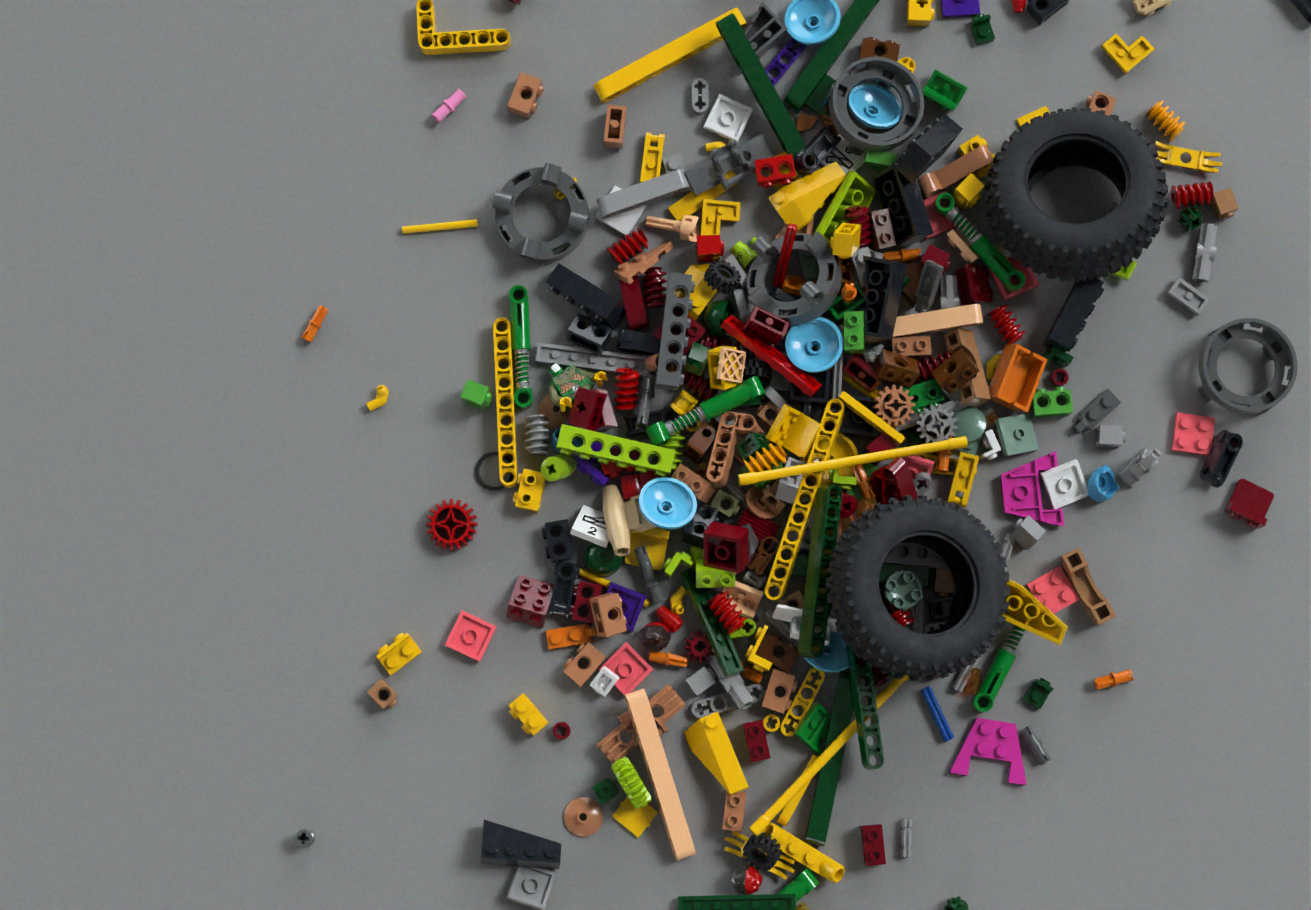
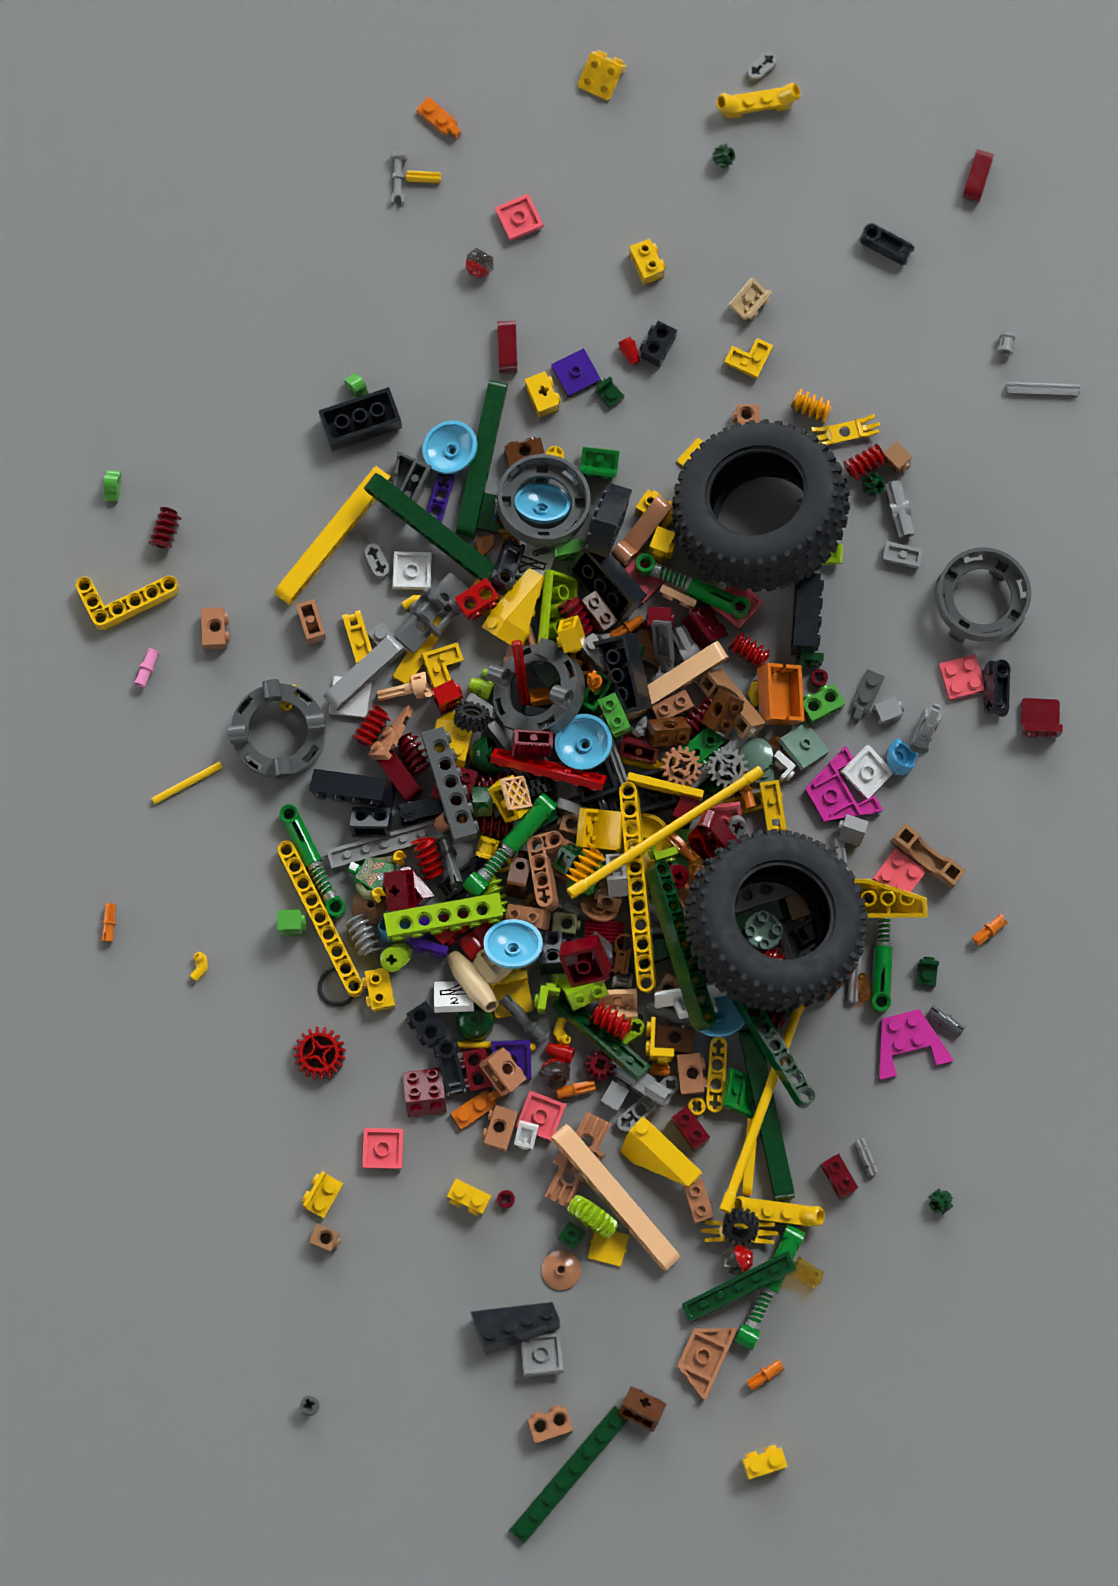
camera: 25 degrees left, 5 degrees down
blue axle [921,686,954,741] -> none

